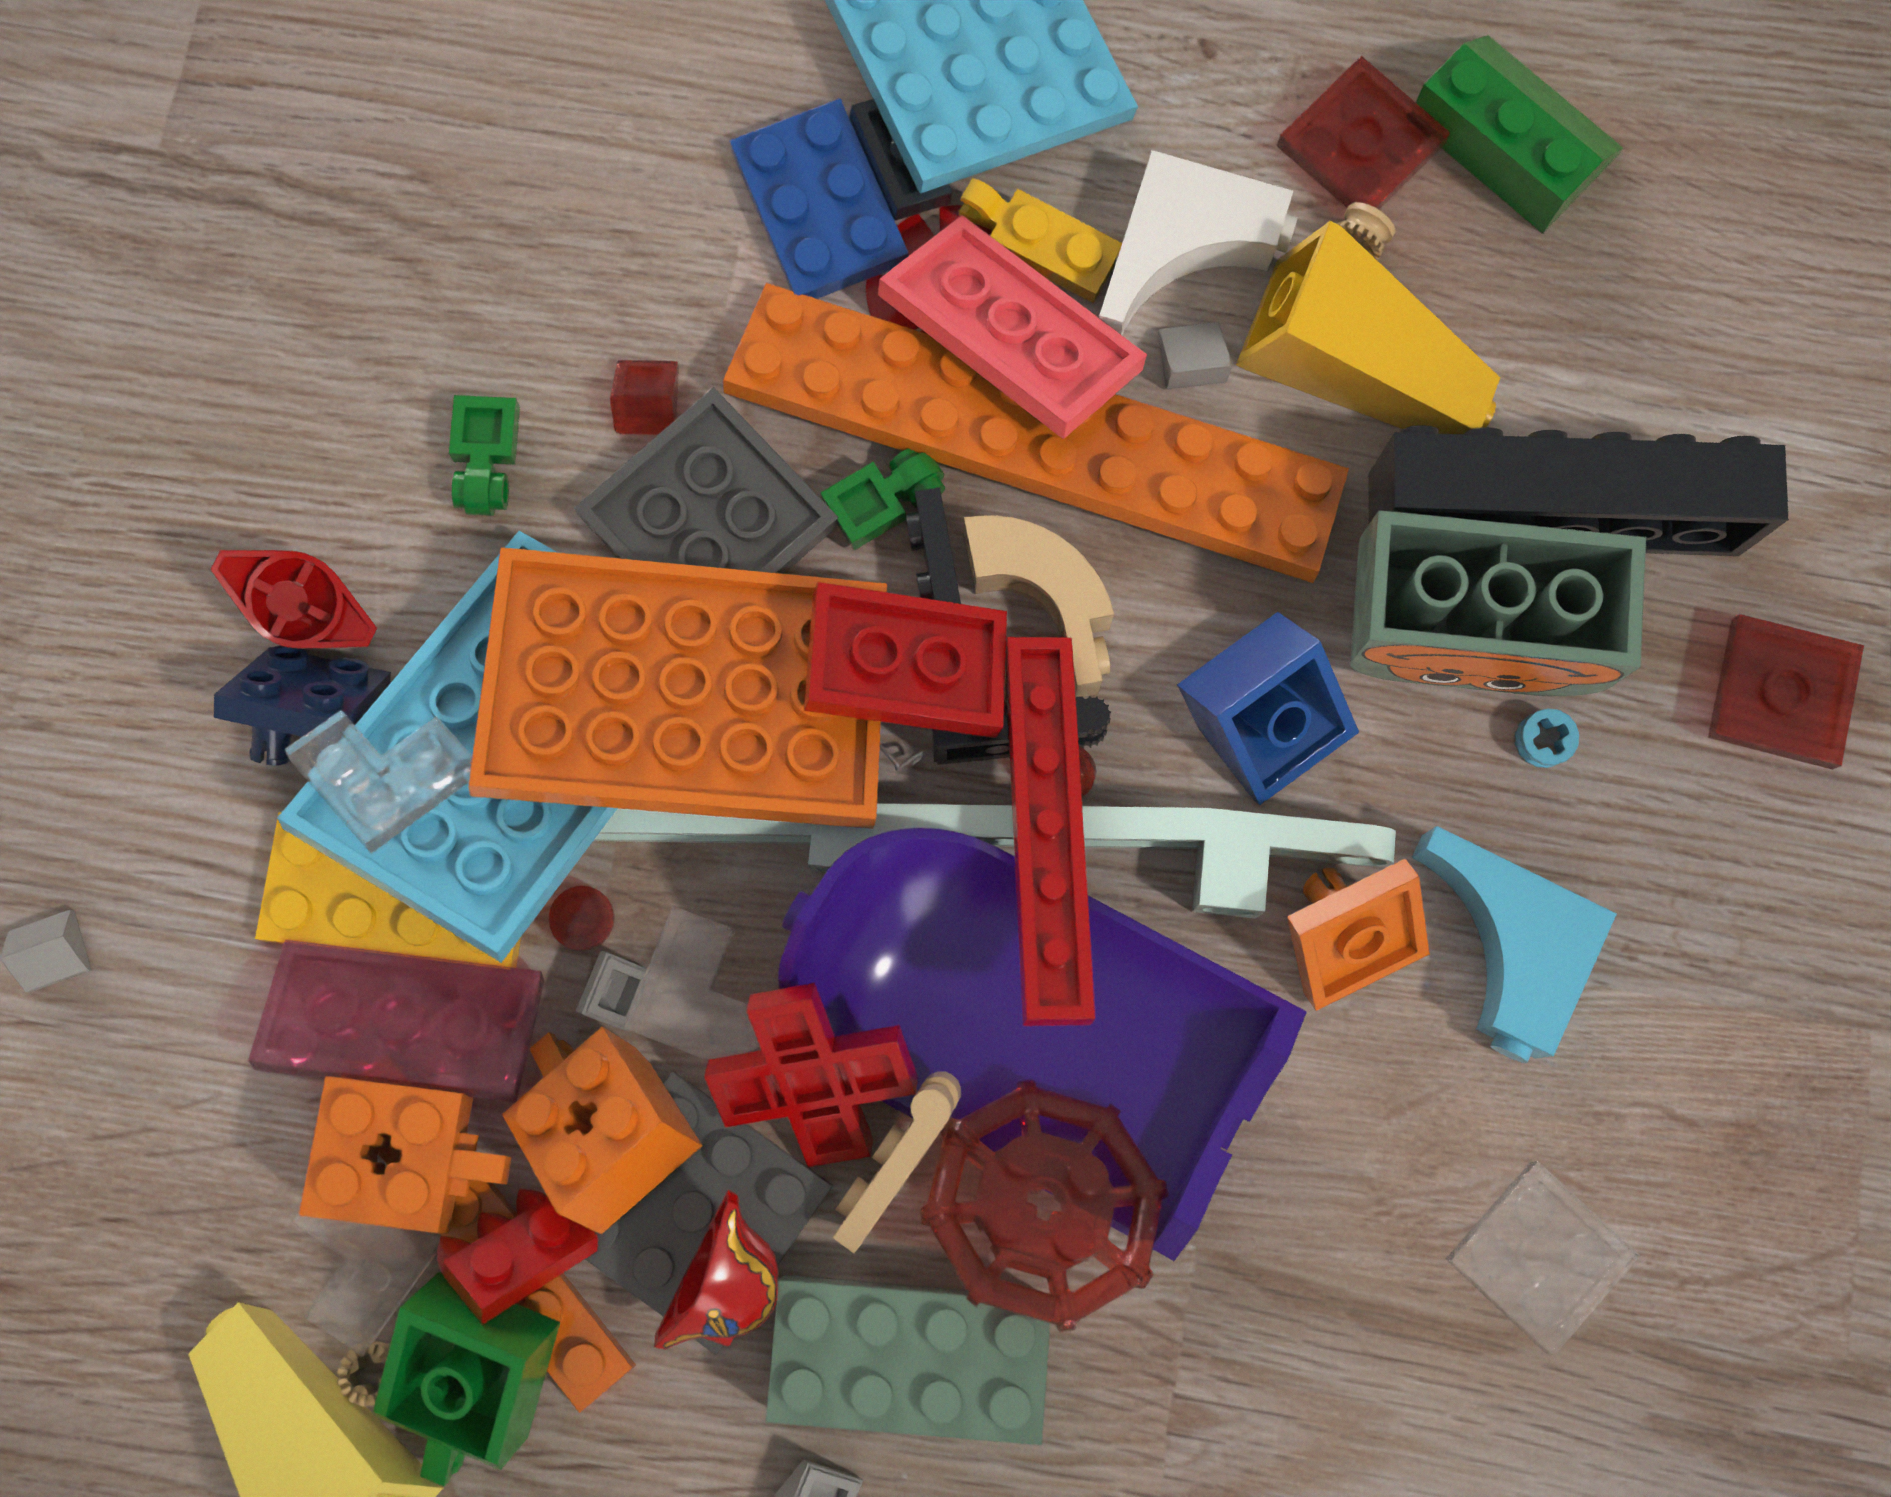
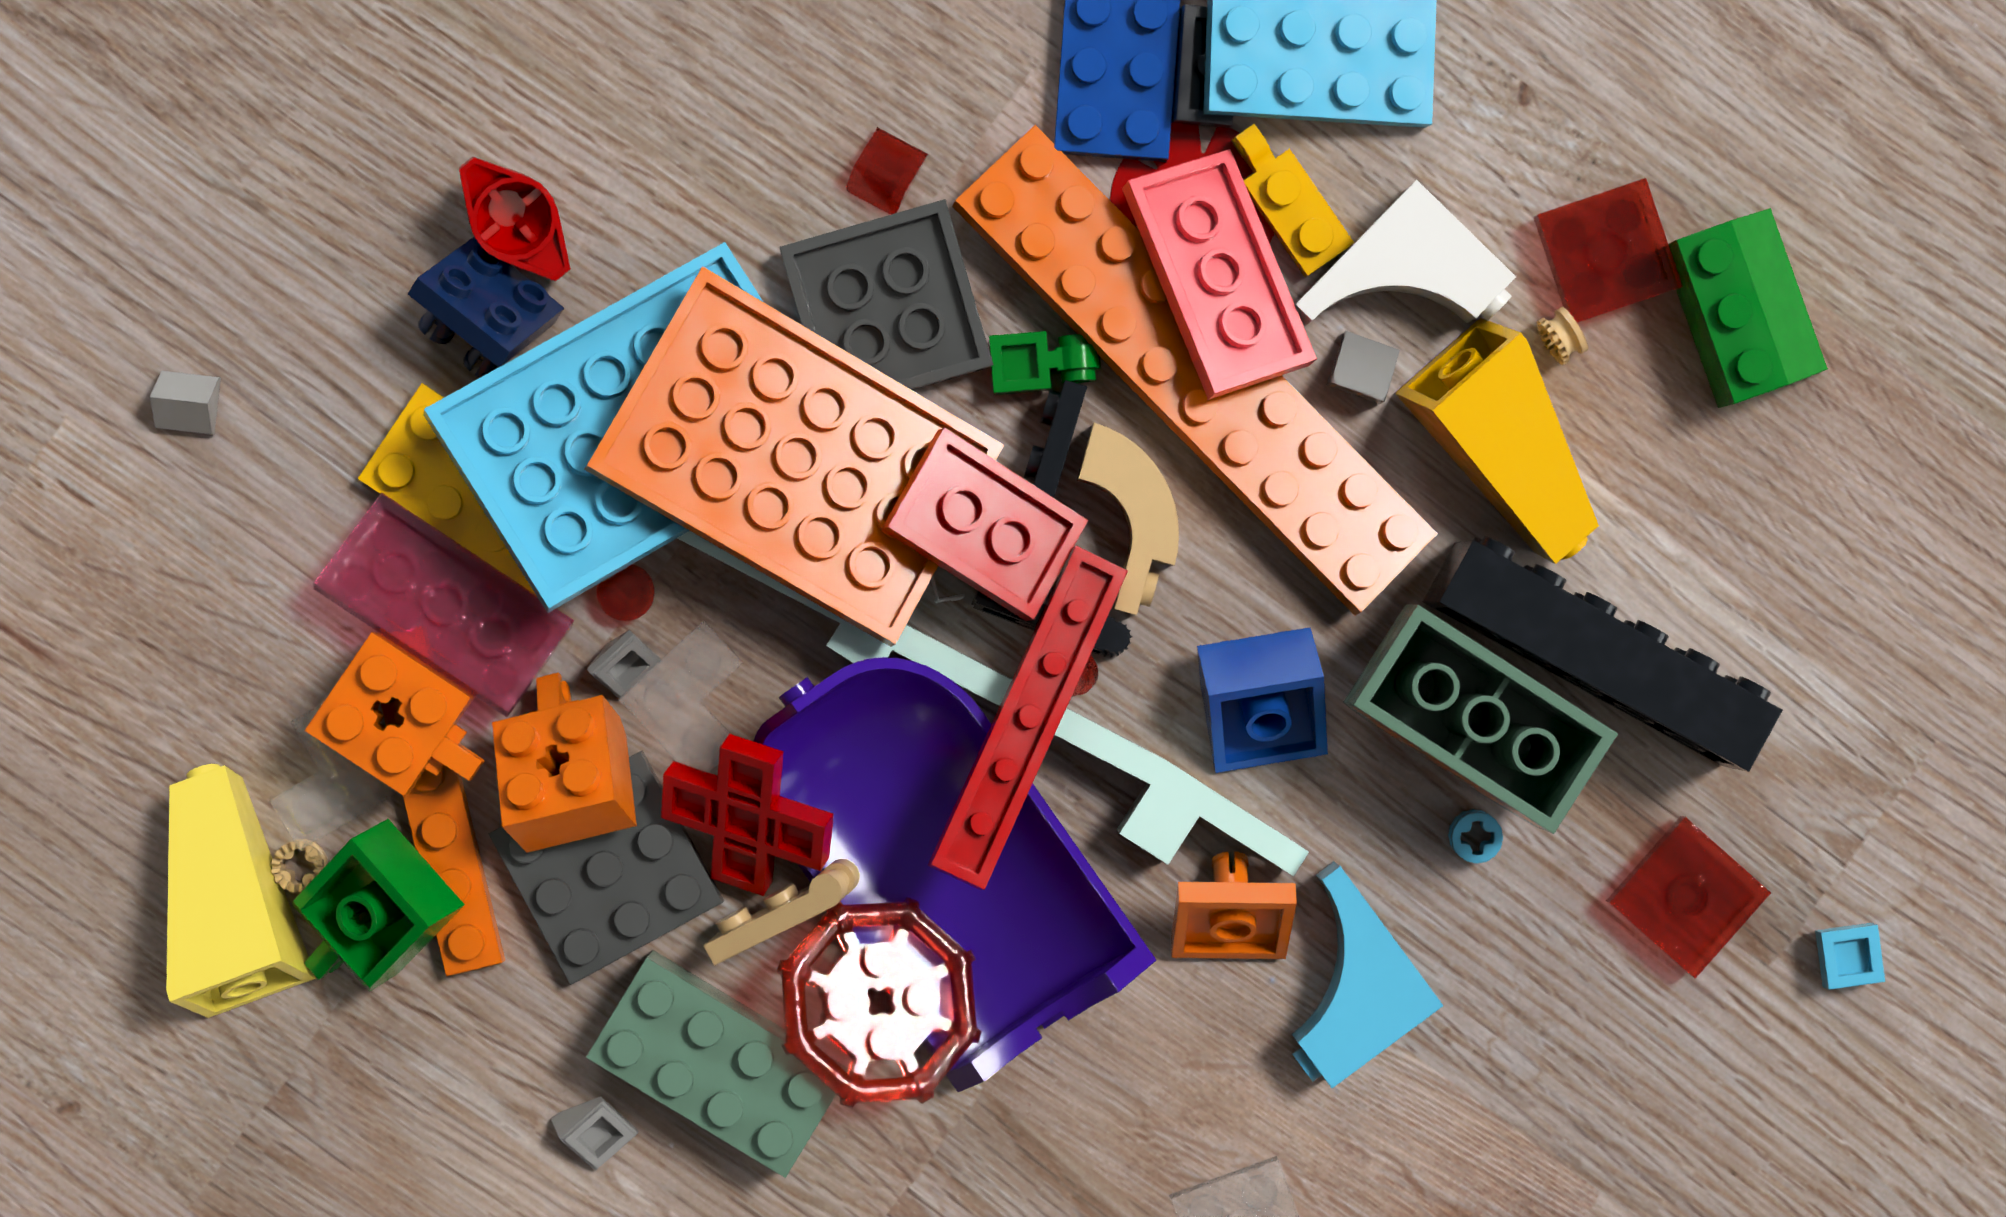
camera: 30 degrees right, 10 degrees up
clear plate [285,710,472,854] -> none
red plate [437,1189,598,1325] -> none
green plate [449,395,520,516] -> none
red hat [654,1190,778,1349] -> none

